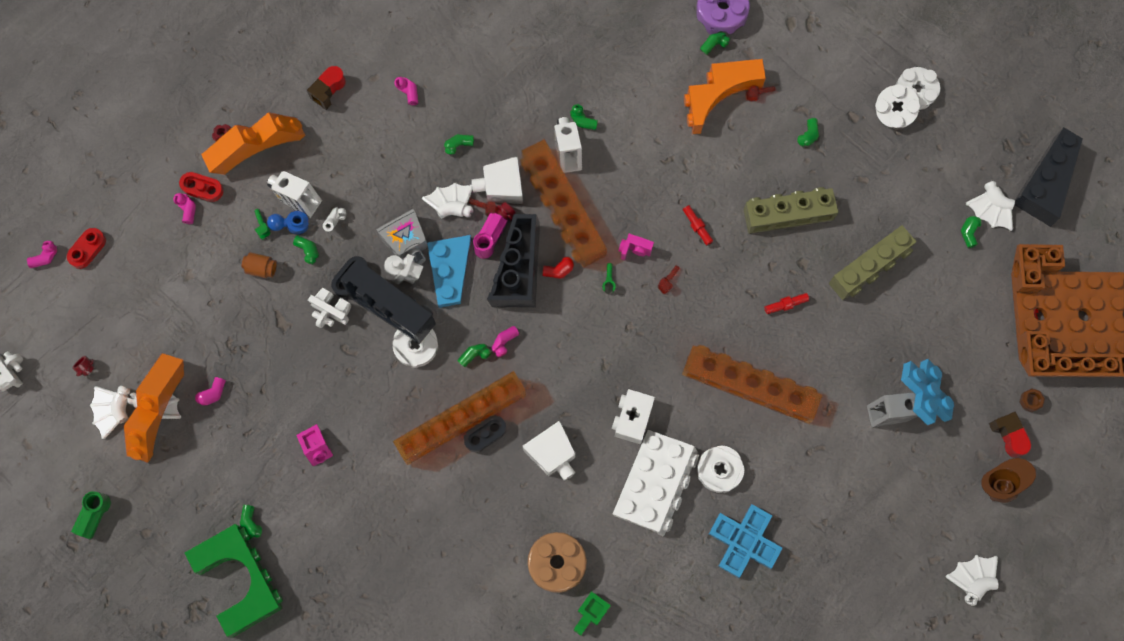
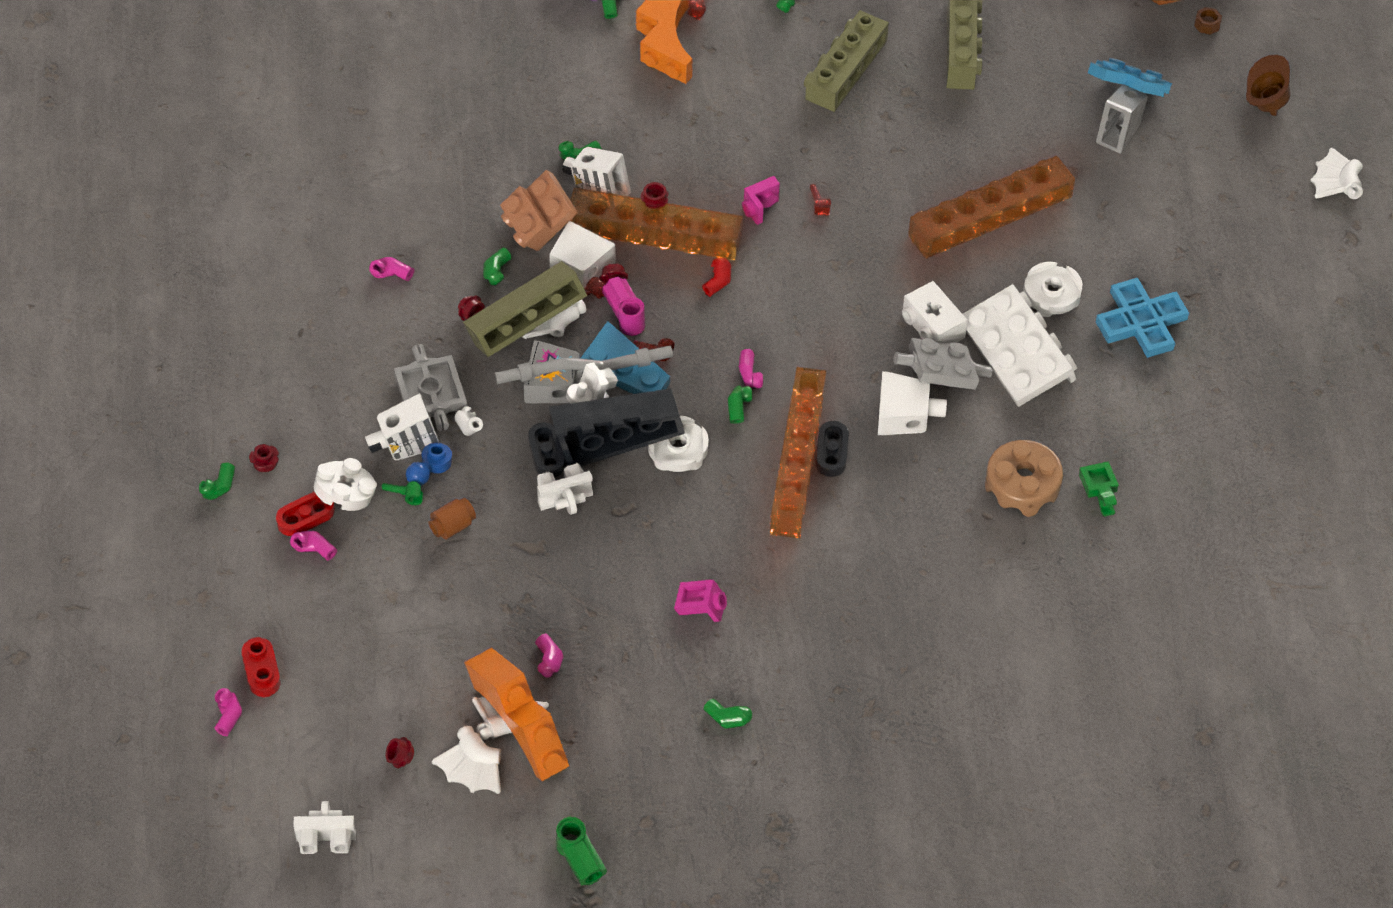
camera: 50 degrees left, 20 degrees down
green arch [185,524,283,638] -> none
orange arch [201,112,306,175] -> none
green arm [293,235,319,264] -> none
leg [307,66,346,110] -> none
black wedge [487,214,540,308] -> none
green hand [602,263,616,293] -> none
red bar [683,205,713,246] -> none
red bar [764,293,809,314] -> none
leg [989,411,1031,458] -> none
none -> green arm [199,463,235,500]
none -> white plate [314,458,377,511]
none -> light grey plate [394,344,467,431]
none -> dark red plate [458,295,485,321]
none -> olive brick [463,261,587,357]
none -> light grey bar [495,346,673,385]
none -> nougat plate [500,170,578,251]
none -> clear red hand [633,338,675,361]
none -> dark red plate [640,182,669,209]
none -> light grey plate [893,338,993,390]

